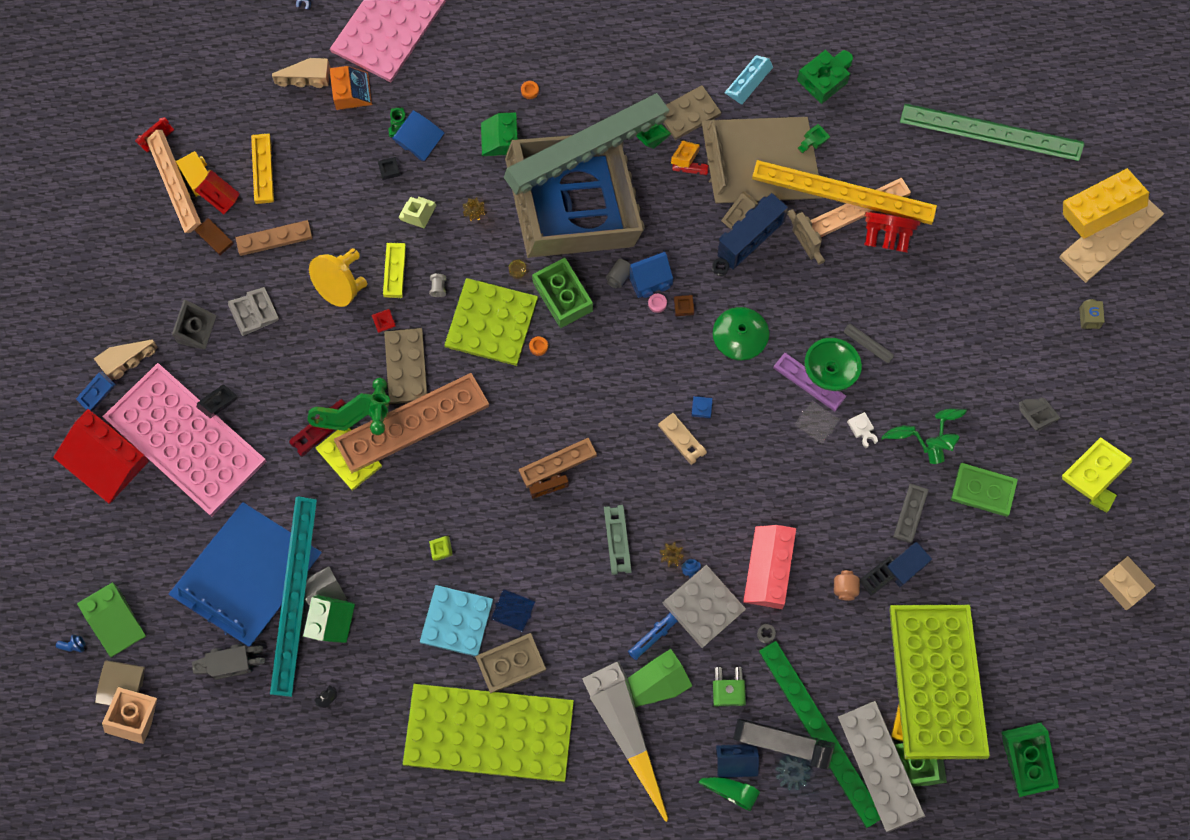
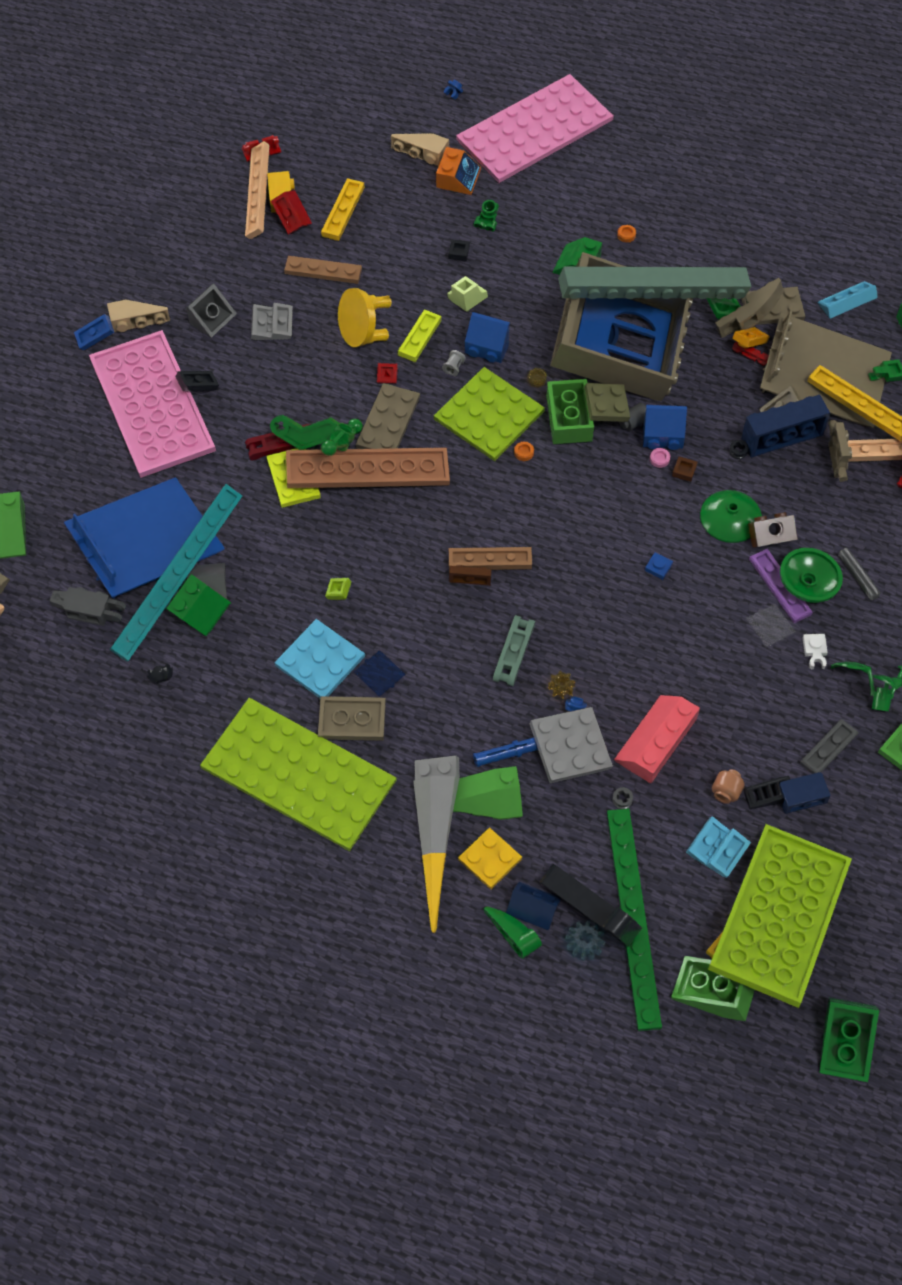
camera: 25 degrees right, 10 degrees down
red slope [53,409,149,504] -> none
reddish brown tile [195,218,233,256] -> none
blue slope [392,110,444,161] -> none
clear yellow gear [463,197,485,221] -> none
tan plate [658,413,707,465] -> none
bright green piece [713,667,746,706] -> none
light grey plate [838,701,926,833] -> none
none -> yellow plate [458,827,522,890]
none -> blue slope [465,312,510,363]
none -> olive plate [584,383,630,422]
none -> medium azure slope [686,816,751,878]
none -> dark tan slope [715,278,783,338]
none -> brick [748,512,798,547]

